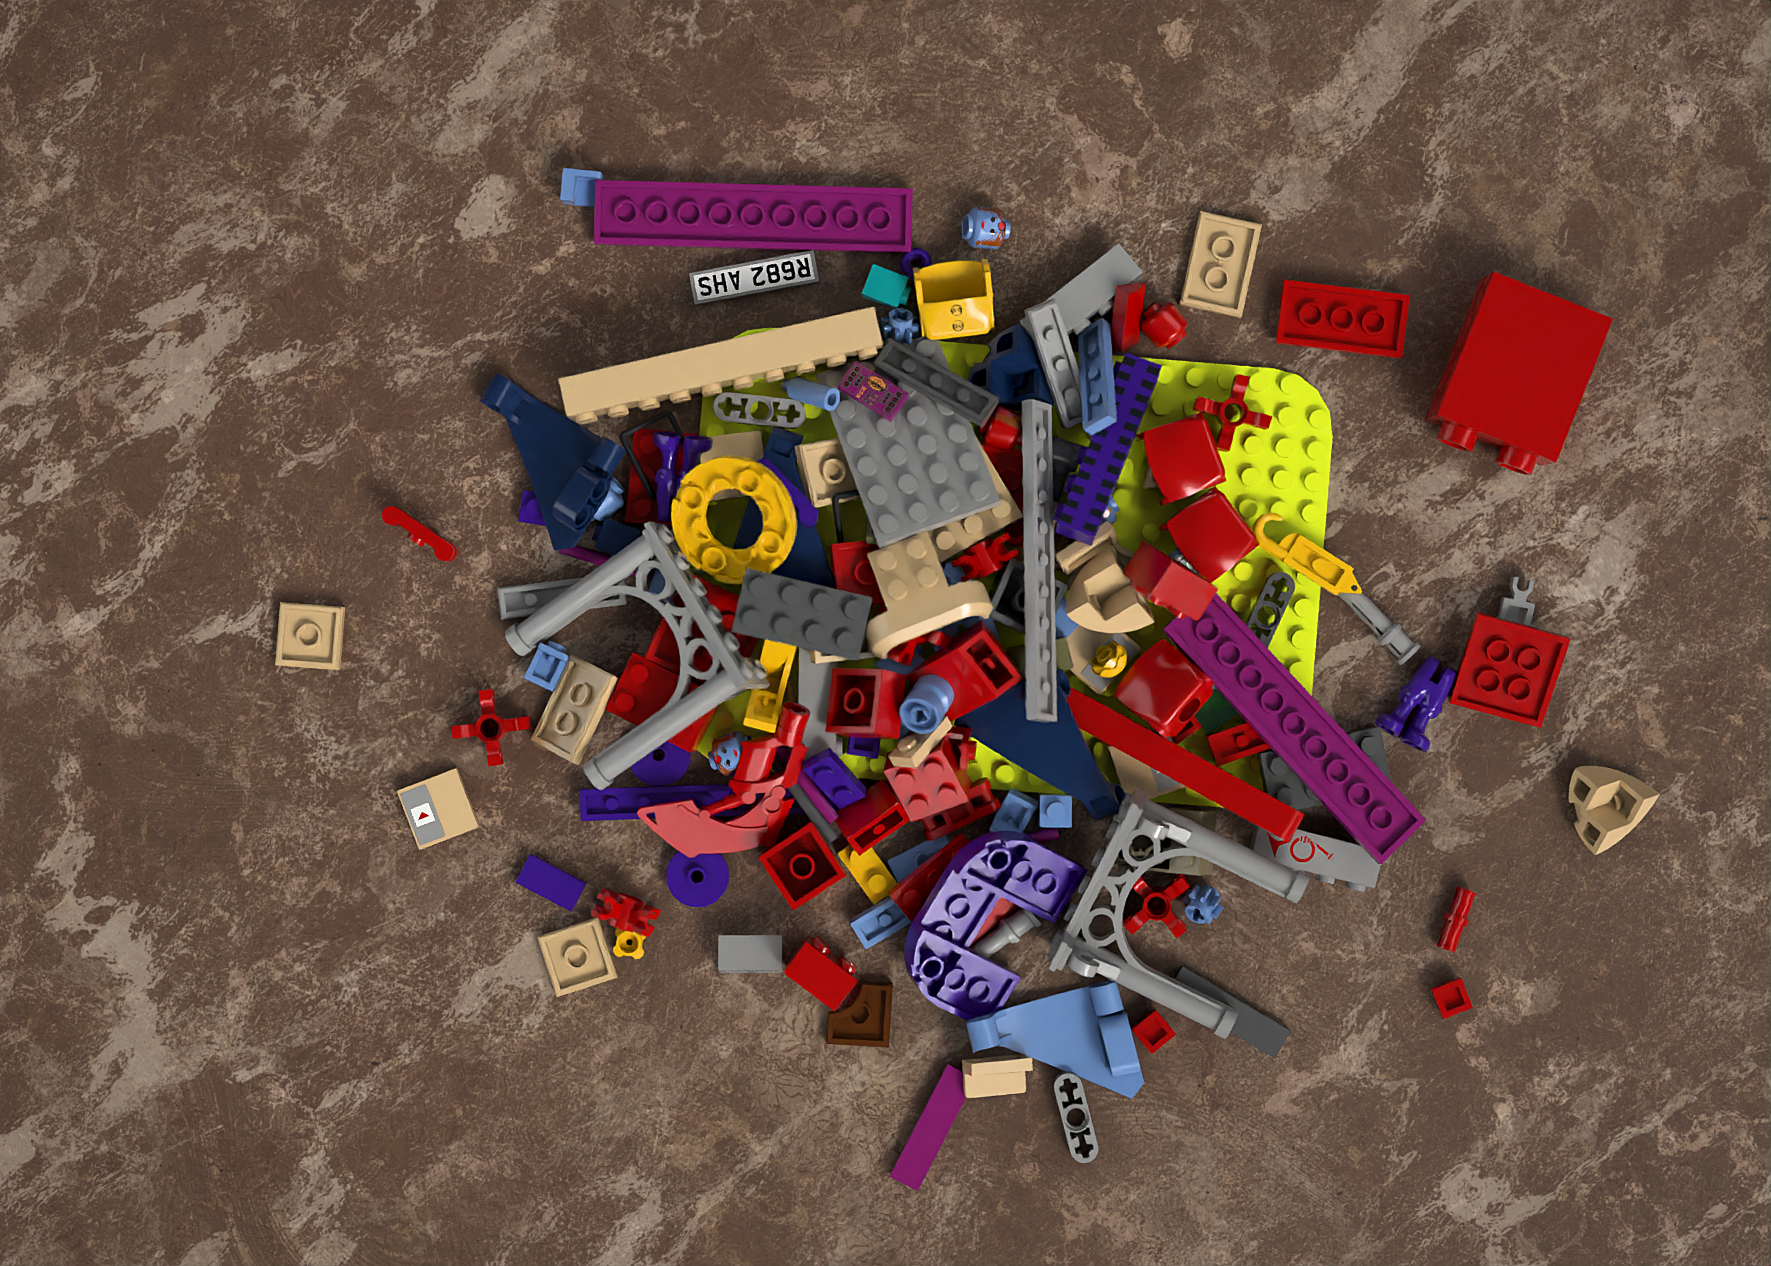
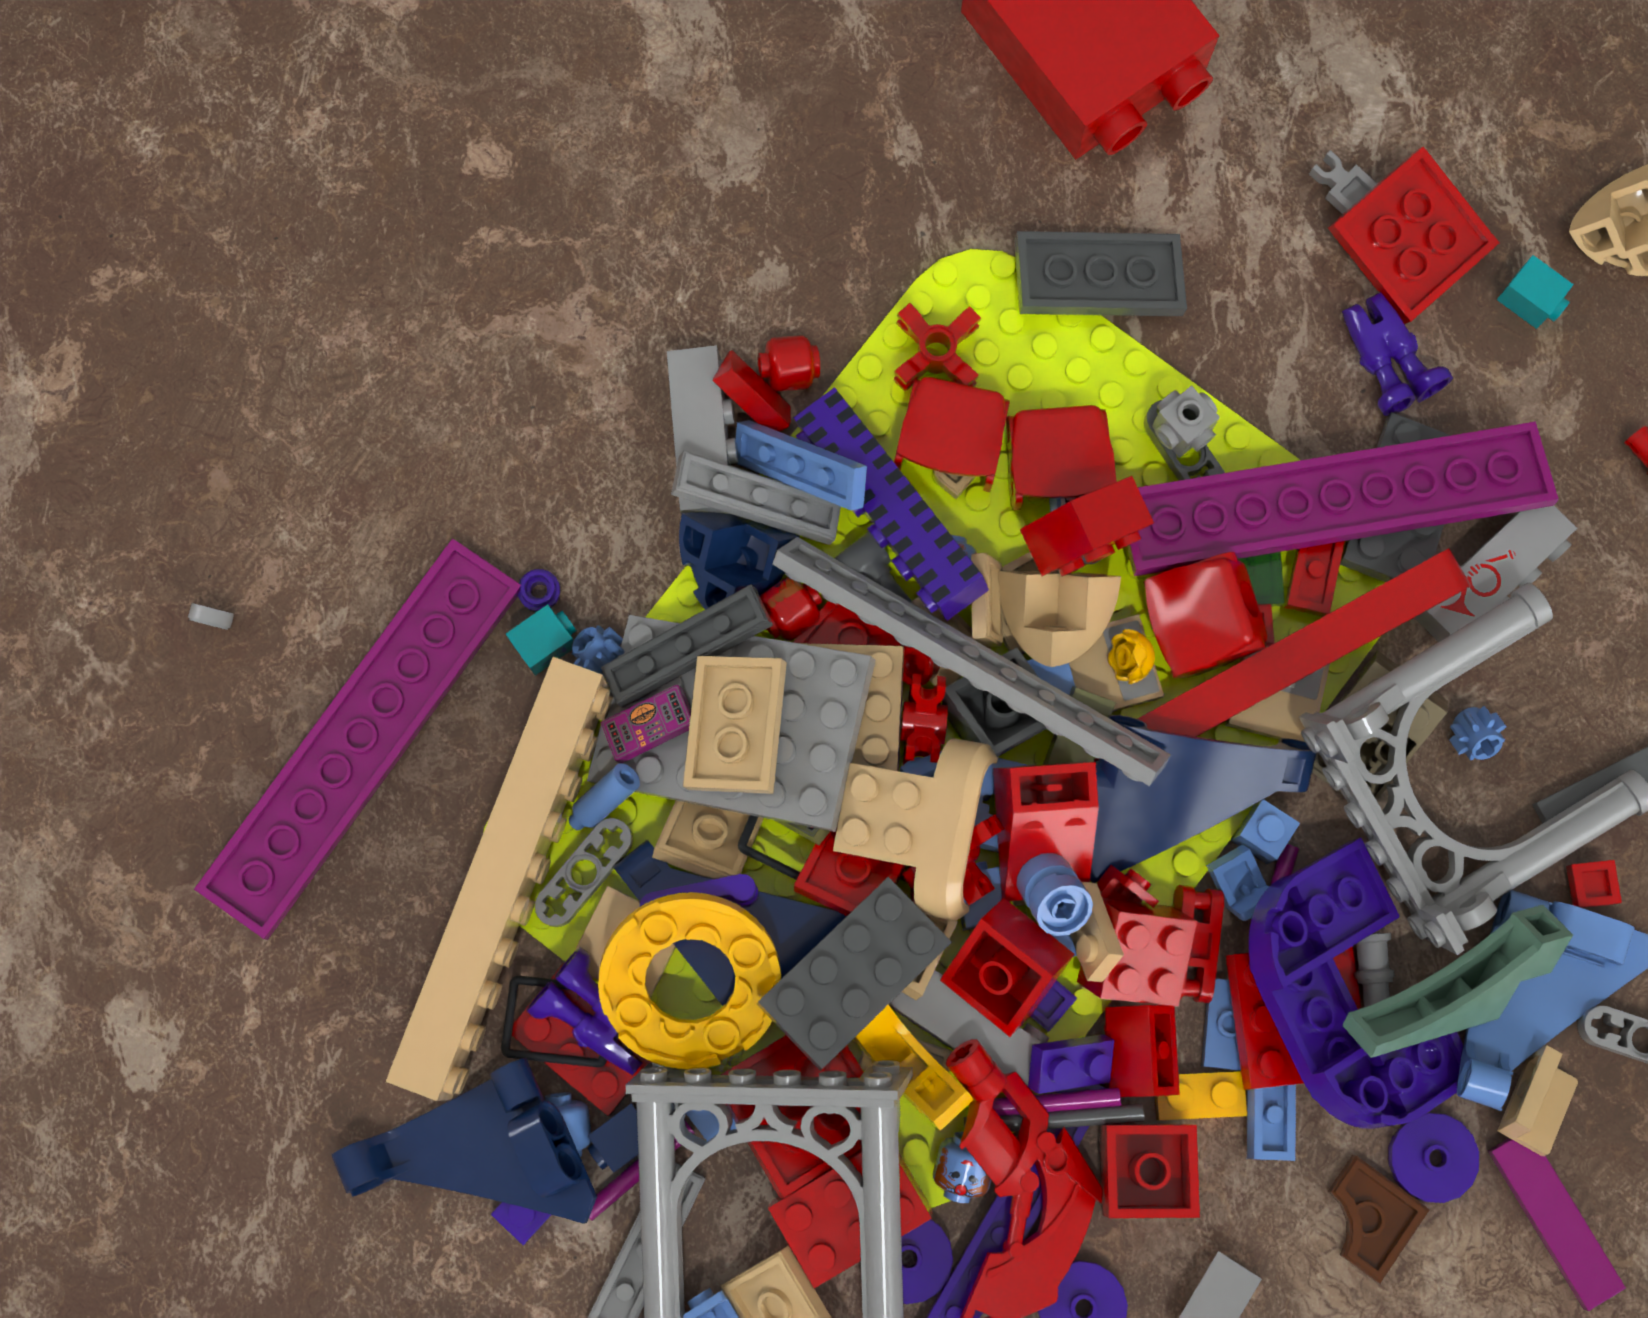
camera: 55 degrees left, 10 degrees down
medium blue panel [560,168,604,208] -> none
tile [689,250,819,306] -> none
red brick [783,936,858,1012] -> none
yellow piece [913,259,995,340] -> none
medium blue head [961,207,1011,249] -> none
red pin [1124,874,1190,938] -> none
tan tile [1179,211,1262,318] -> none
yellow plate [1253,513,1362,596] -> none
red plate [1275,279,1410,359] -> none
light grey pin [1337,585,1421,665] -> none
none -> light grey tile [188,603,234,630]
none -> tan plate [683,656,787,794]
none -> dark grey plate [1014,231,1187,316]
none -> light grey brick [1152,385,1220,458]
none -> sand green arch [1342,905,1573,1058]
none -> dark purple plate [1388,1113,1479,1203]
none -> teal brick [1496,255,1574,329]

